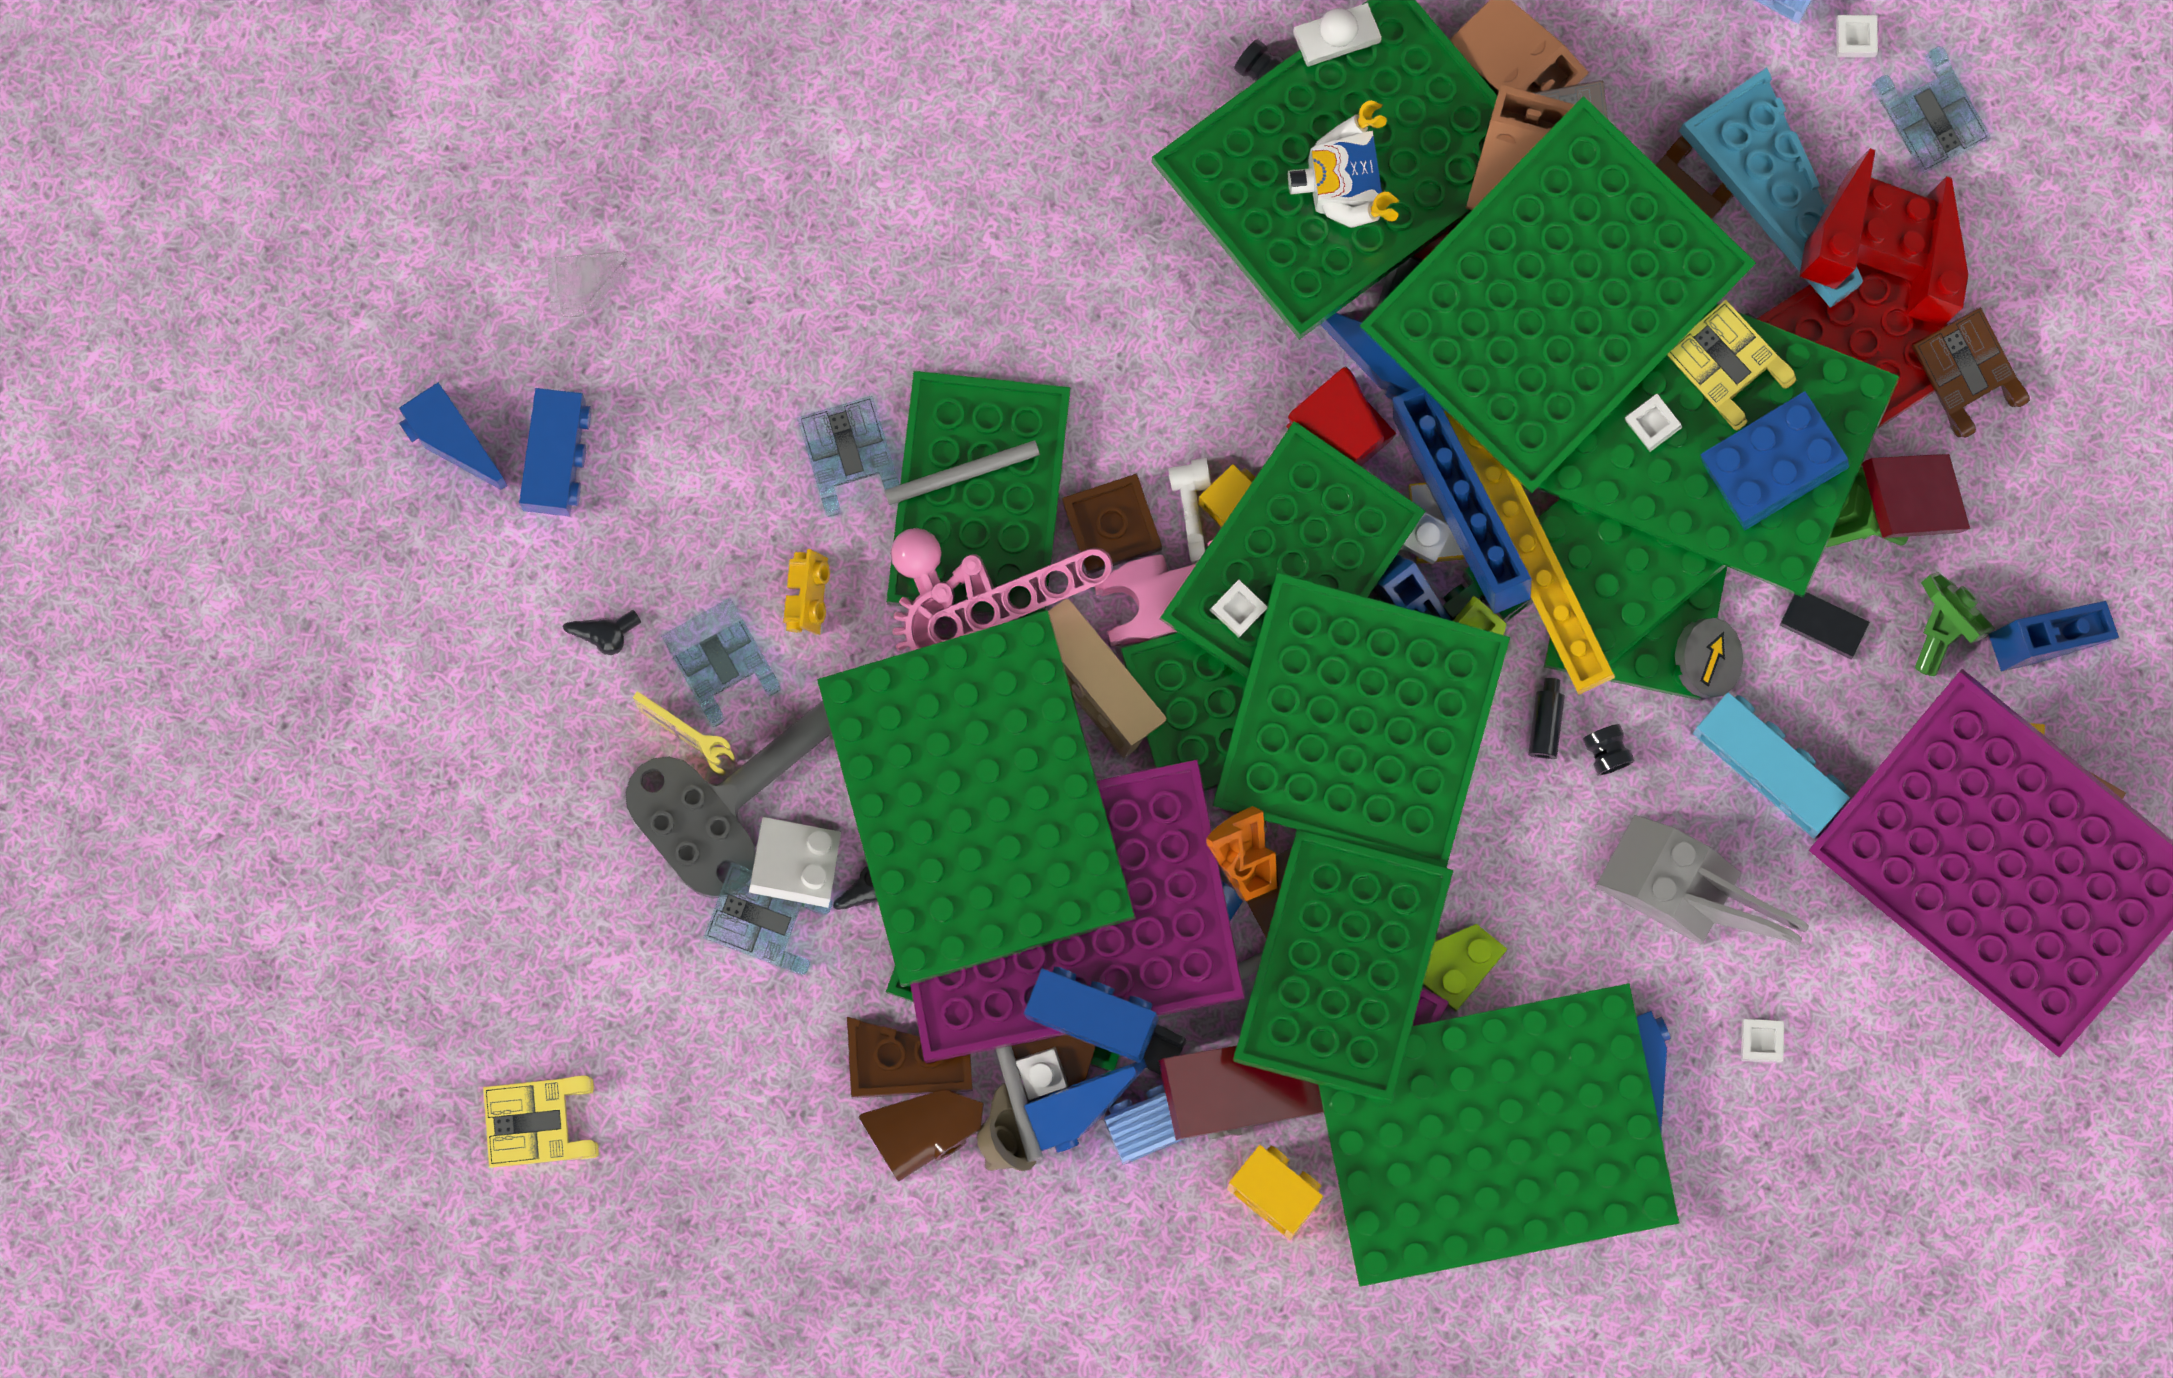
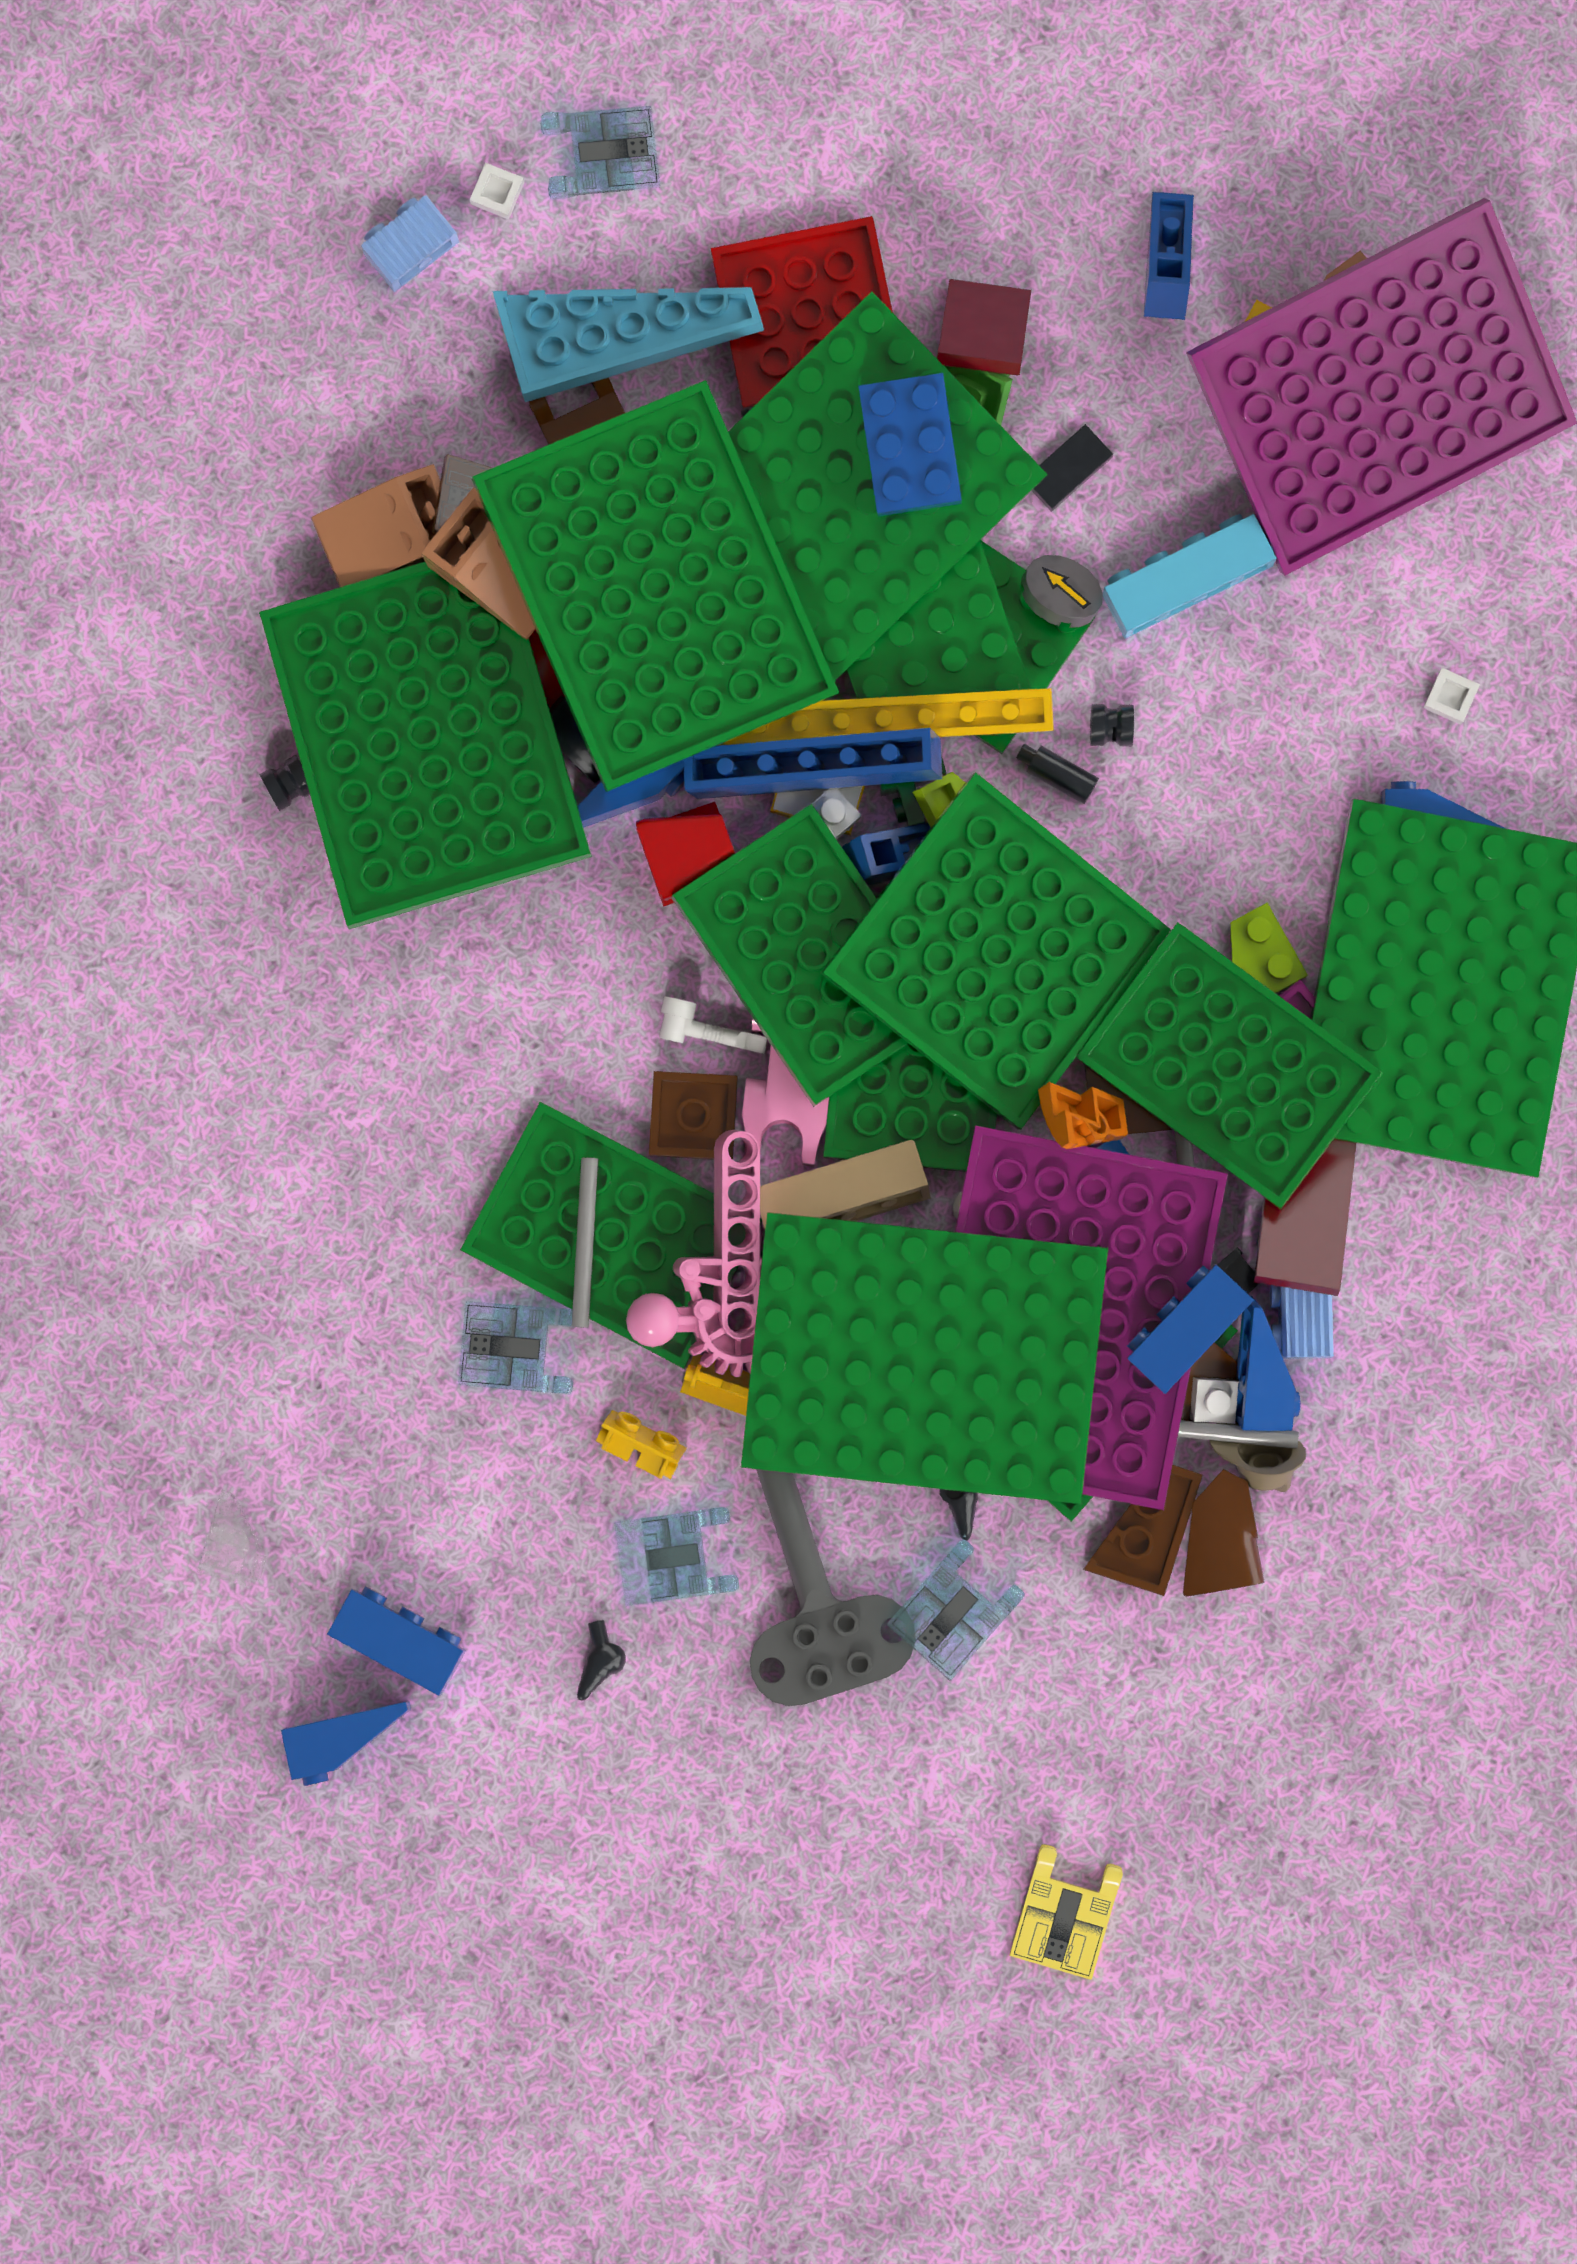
camera: 65 degrees left, 5 degrees up
light yellow flag [632,691,735,776] -> none
white plate [749,817,841,908] -> none
yellow brick [1198,464,1256,527] -> none
white plate [1210,580,1267,637] -> none
yellow brick [1227,1144,1324,1240] -> none
torso [1288,101,1399,228] -> none
white tile [1293,3,1382,67] -> none
light grey slope [1595,815,1809,945] -> none
white plate [1625,394,1682,452] -> none
light yellow flag [1667,300,1796,431] -> none
red wedge [1799,148,1969,328] -> none
reddish brown flag [1911,307,2030,438] -> none
bright green piece [1915,572,1996,676] -> none
none -> yellow hinge [680,1354,750,1416]

